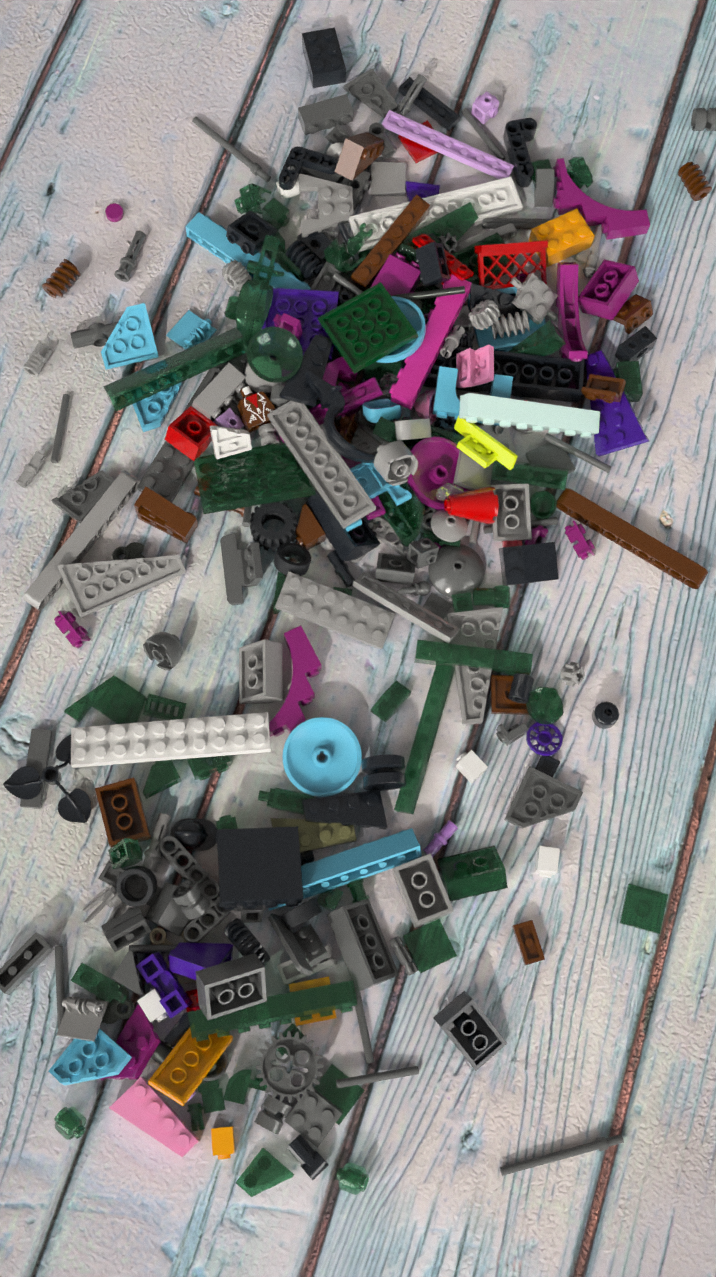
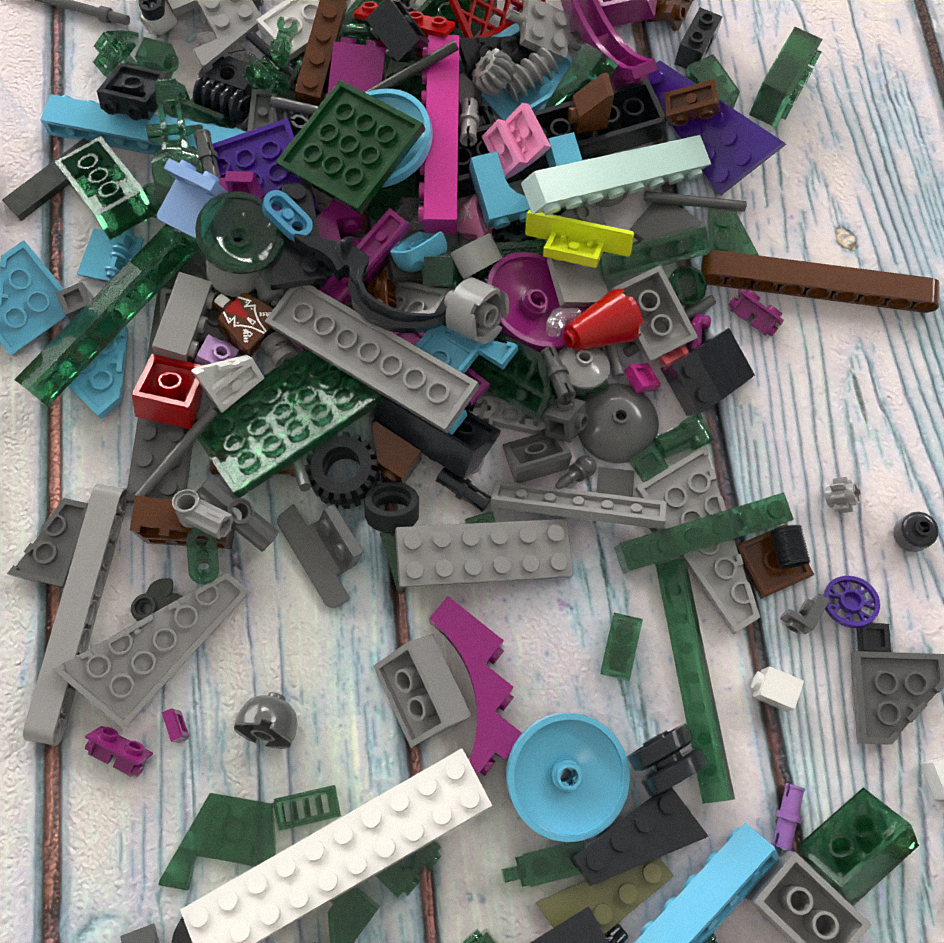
camera: 20 degrees left, 0 degrees up
light grey gear [222,260,252,292] -> none
clear green dish [526,687,564,725] -> none
none -> pearl dark grey tile [2,138,103,221]
none -> clear green brick [55,136,157,240]
none -> dark grey panel [56,282,101,328]
none -> dark grey bar [135,406,218,497]
none -> light blue bracket [157,159,229,240]
none -> magenta tile [161,708,190,743]
none -> light grey piece [172,489,234,539]
none -> clear green plate [186,527,219,585]
none -> dark grey pin [193,129,221,178]
none -> dark grey piece [196,475,279,552]
none -> dark azure plate [262,190,313,241]
none -> dark grey pin [539,347,576,403]
none -> reddish brown slope [568,73,614,134]
none -> dark pink plate [624,363,661,393]
none -> clear green wing [707,210,759,255]
none -> clear green brick [749,27,823,128]

